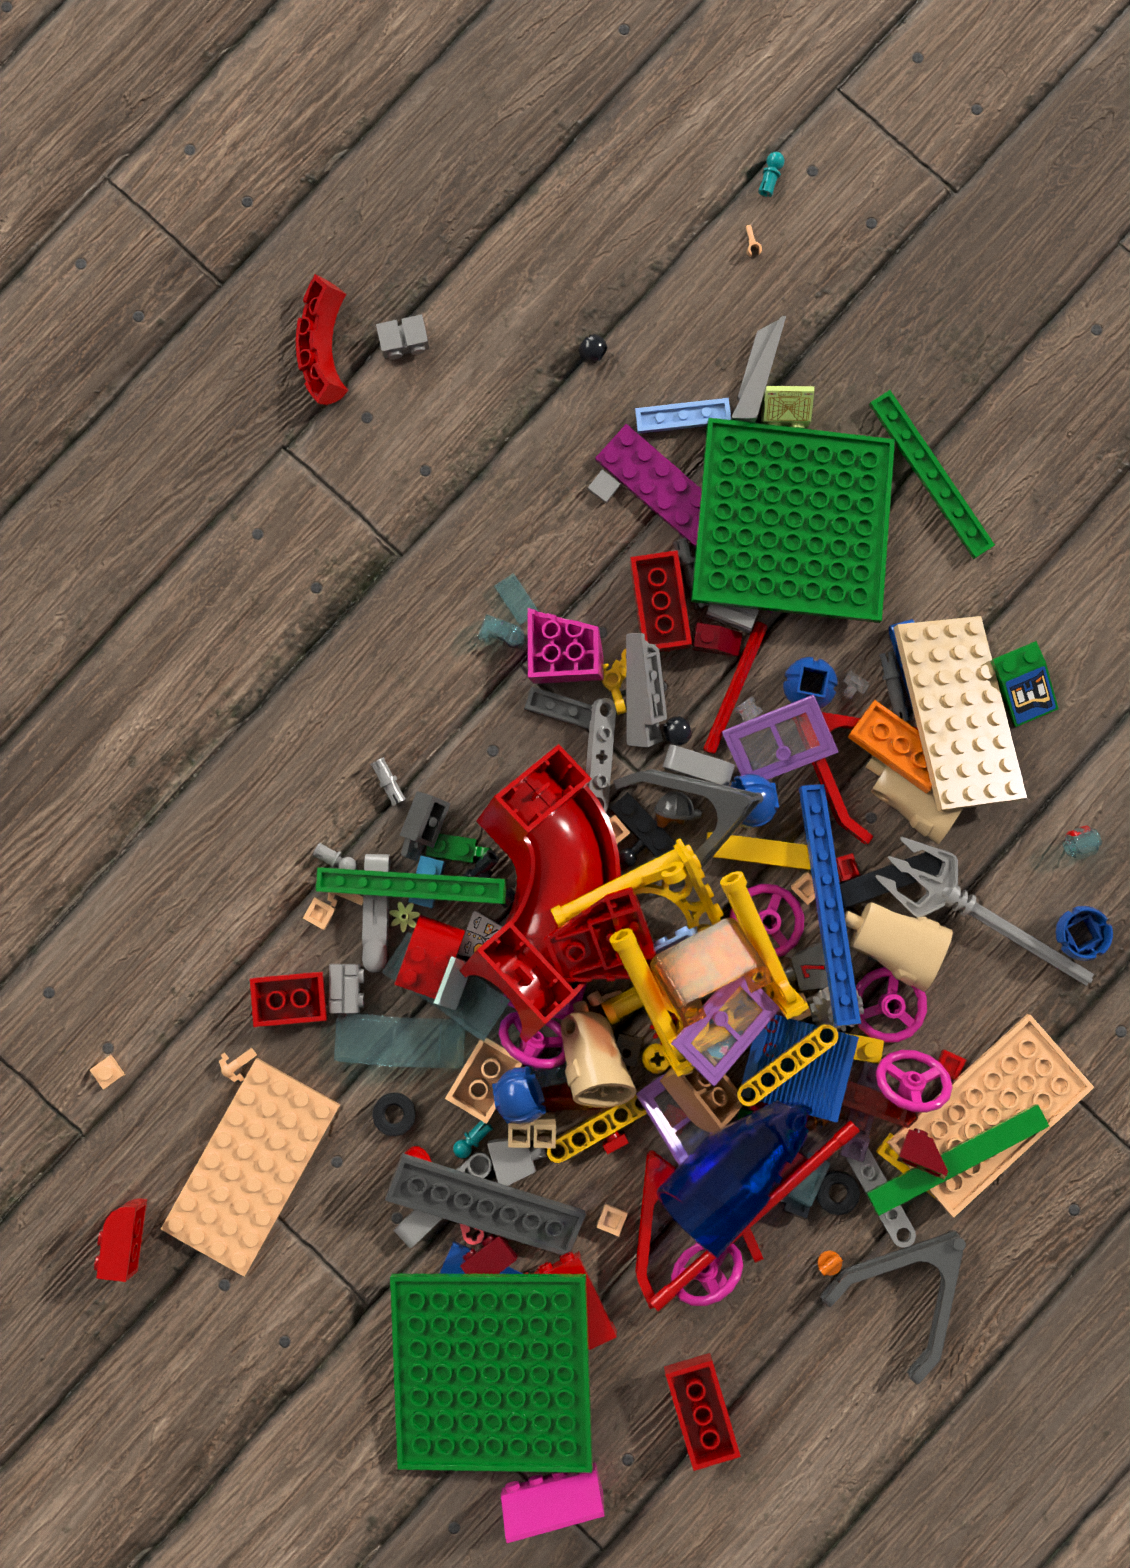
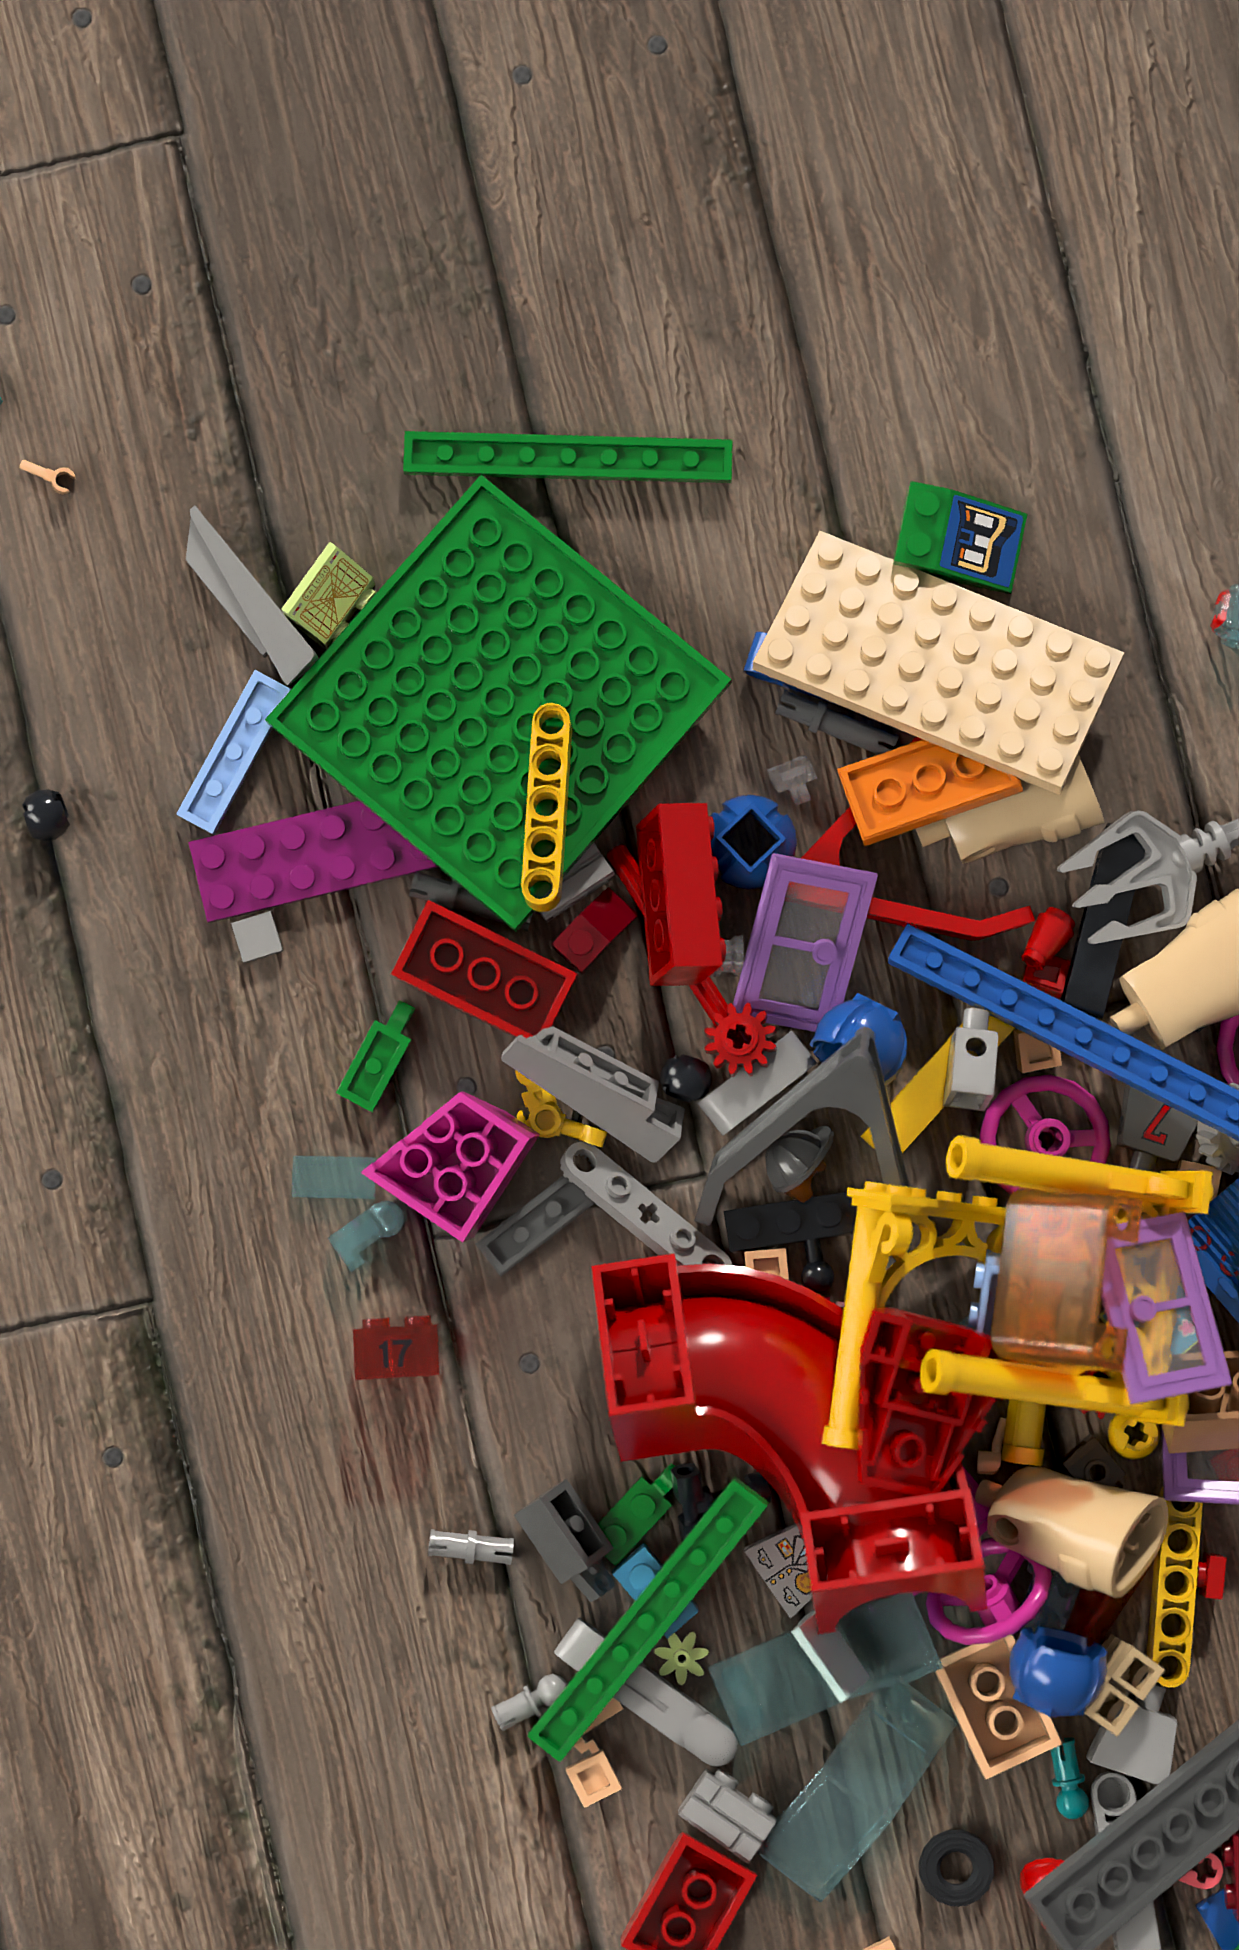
camera: 60 degrees left, 0 degrees up
red brick [394,914,466,999] -> none
none -> green plate [336,1000,416,1113]
none -> clear red brick [353,1315,443,1380]
none -> yellow beam [521,703,572,912]
none -> red brick [636,803,726,986]
none -> red gear [704,1003,777,1077]
none -> light grey torso [943,1008,998,1111]
none -> red cone [1021,907,1075,970]

